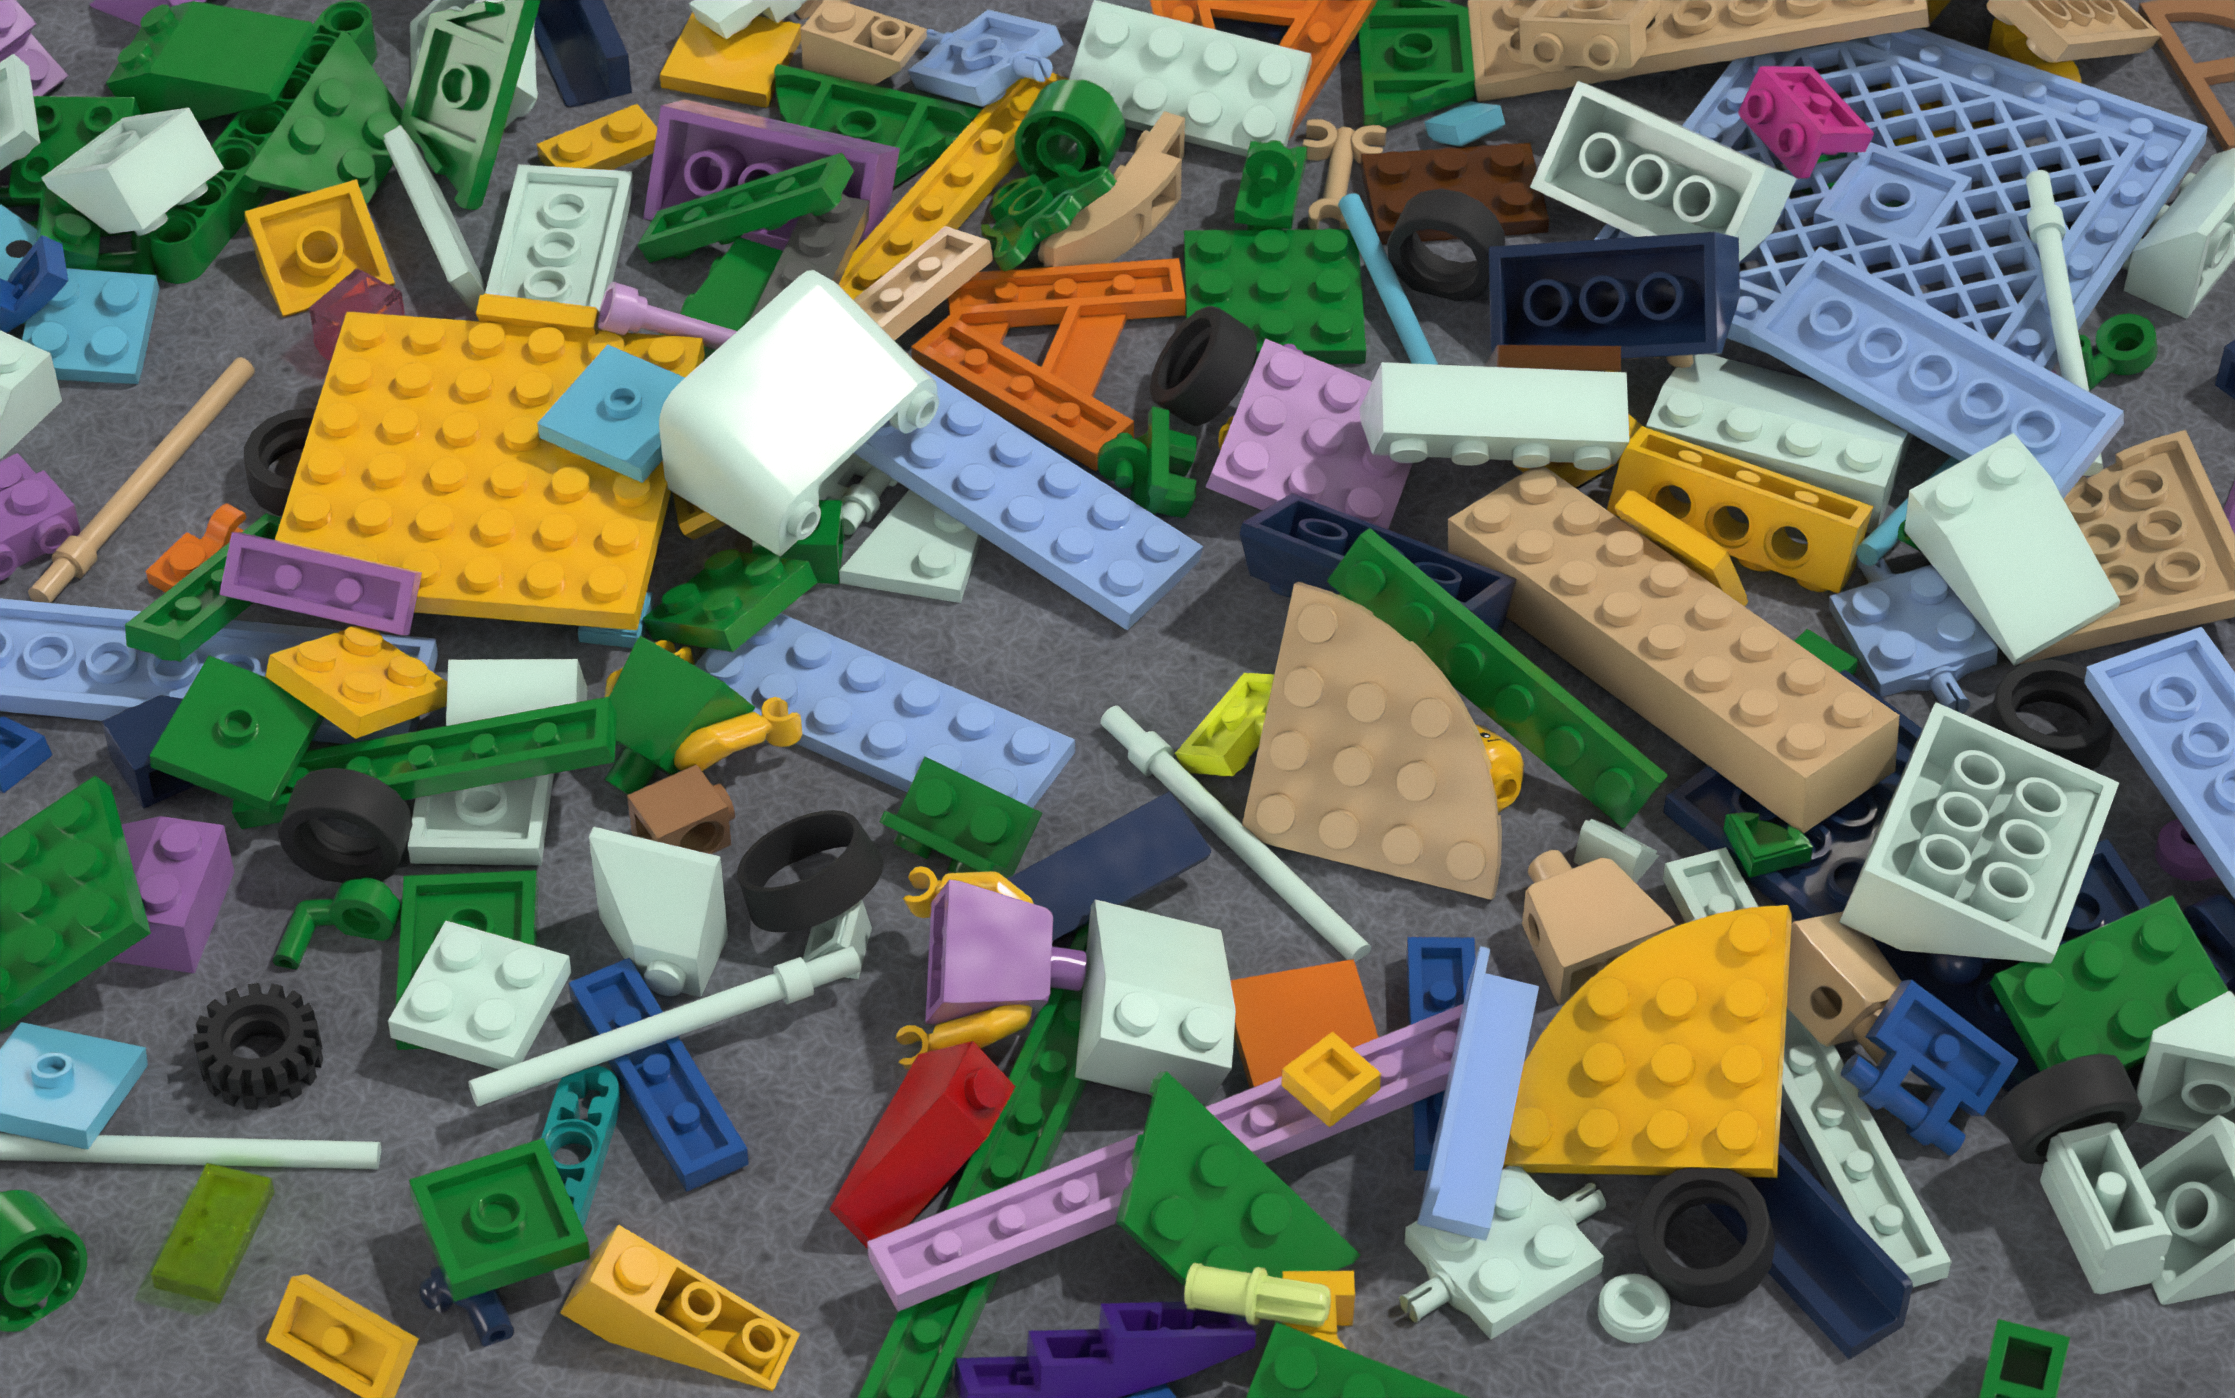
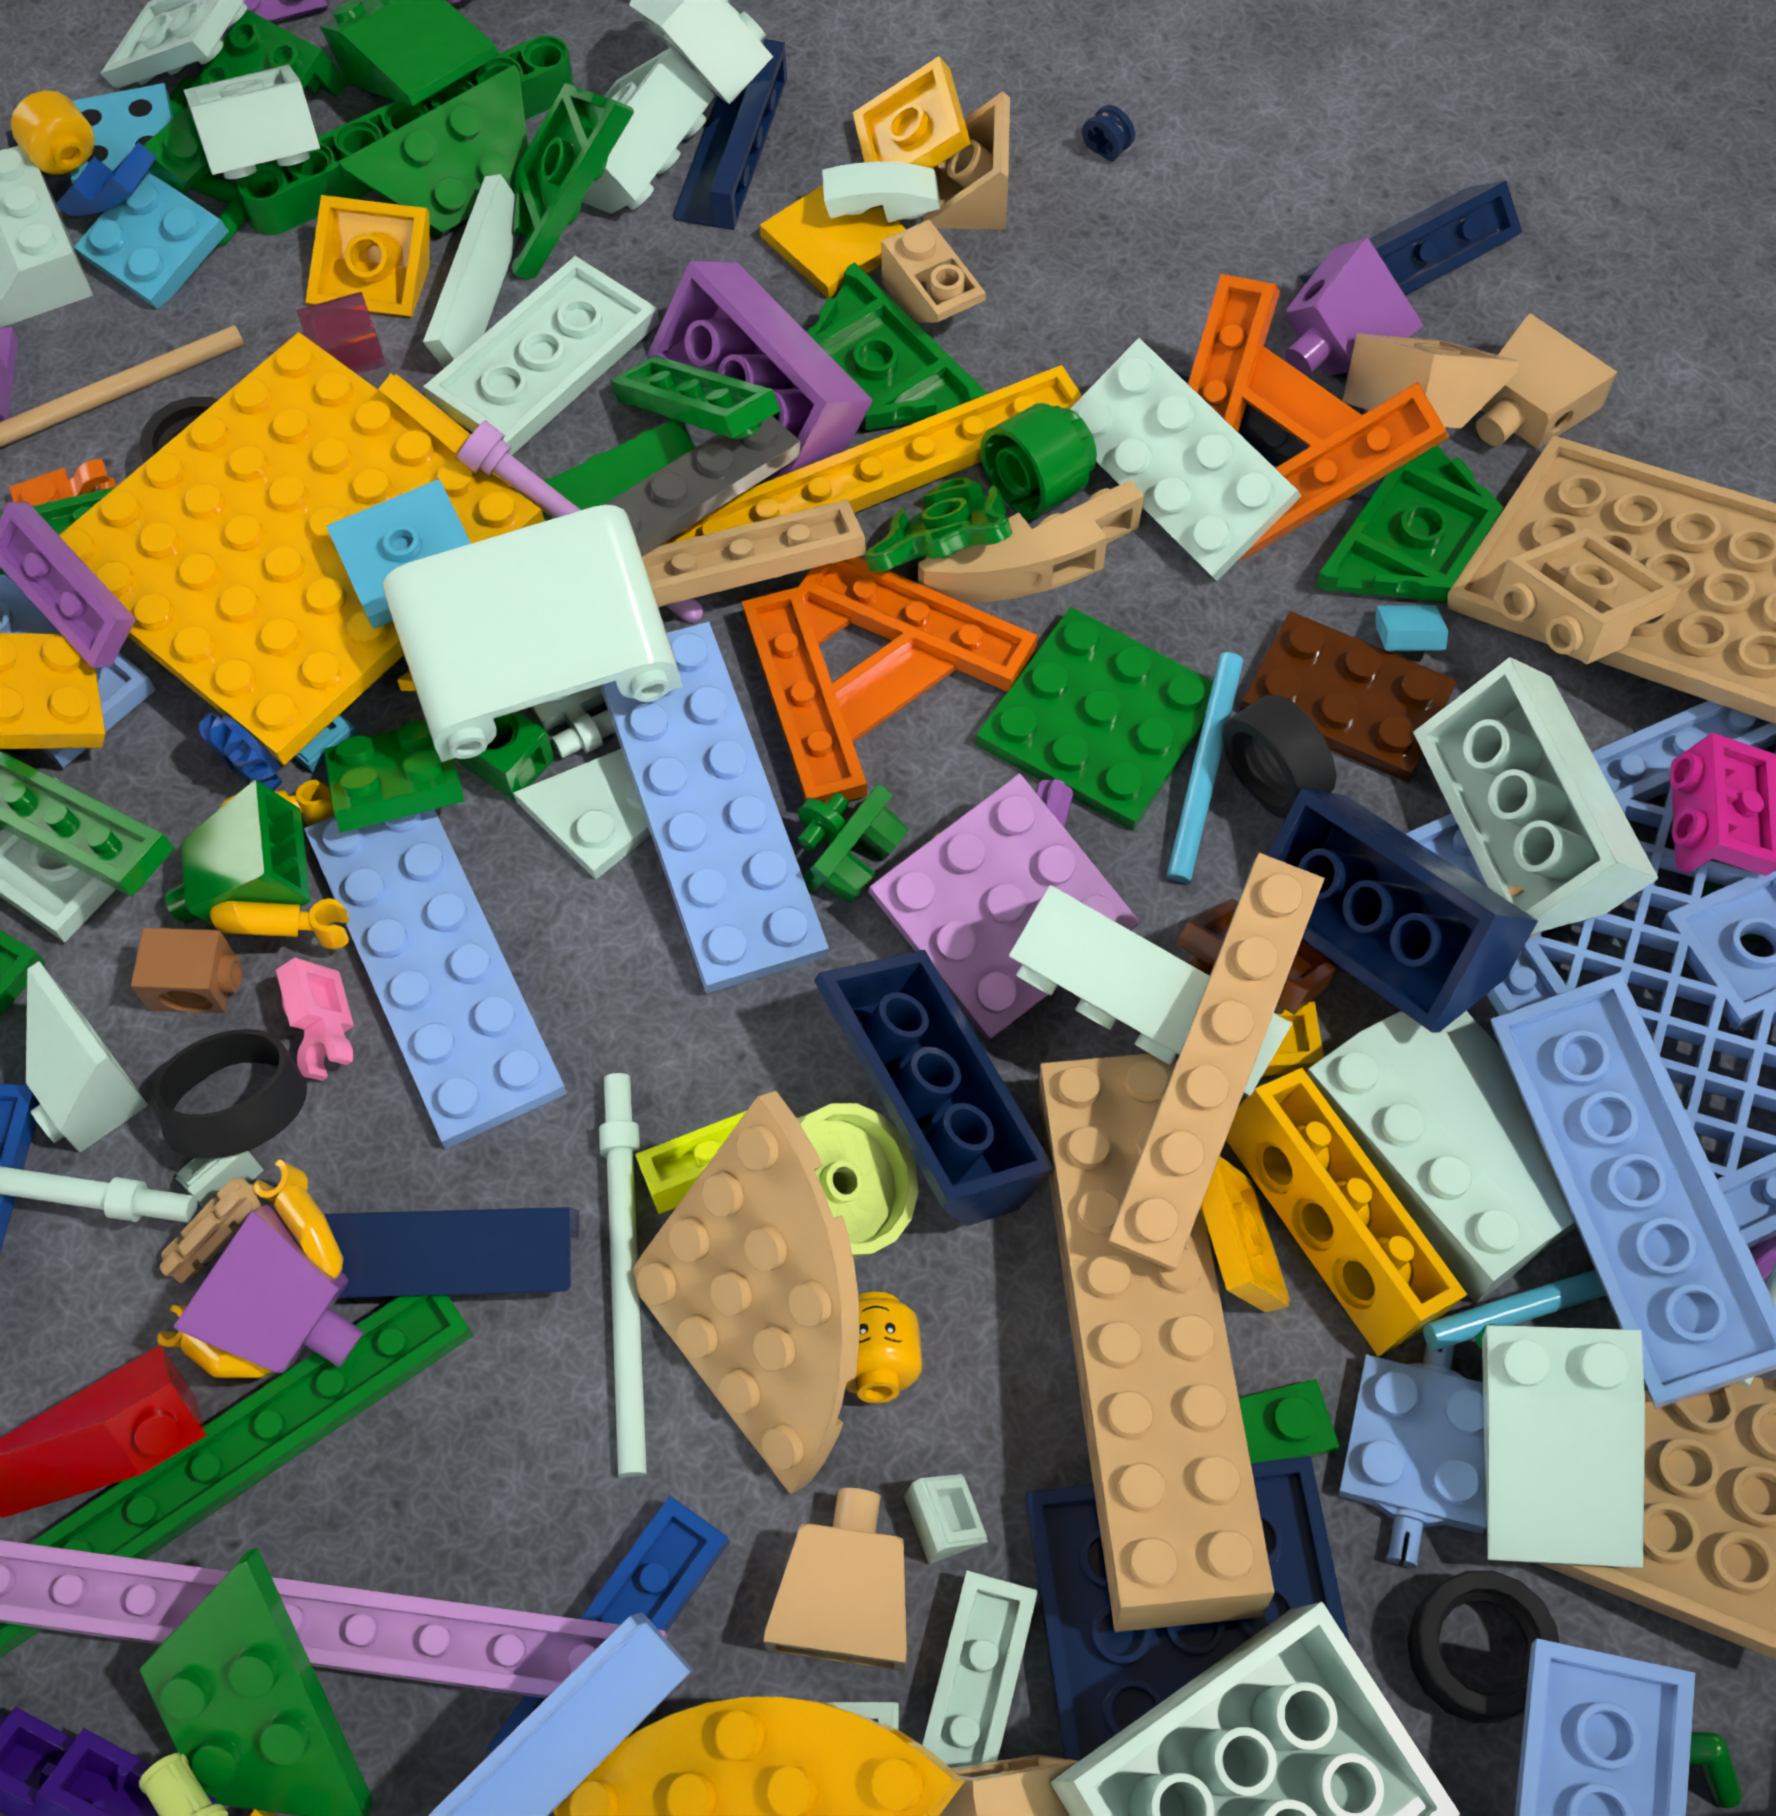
camera: 35 degrees right, 15 degrees up
light aqua slope [446,659,587,726] -> none
yellow plate [537,104,657,170] -> none
green bracket [879,757,1043,879] -> none
light blue plate [908,9,1064,107] -> none
light aqua slope [1075,899,1236,1105] -> none
black tyre [1150,305,1257,426] -> none
orange tile [1230,959,1379,1089] -> none
green hips [1234,140,1307,230] -> none
yellow plate [1281,1032,1381,1128] -> none
tan bar [1303,119,1386,229] -> none
green plate [1326,528,1668,829] -> none
green tile [1723,812,1813,878] -> none
none -> tan axle [159,1177,261,1283]
none -> blue gear [198,712,282,791]
none -> bright pink plate [276,957,354,1081]
none -> tan plate [1106,853,1325,1271]

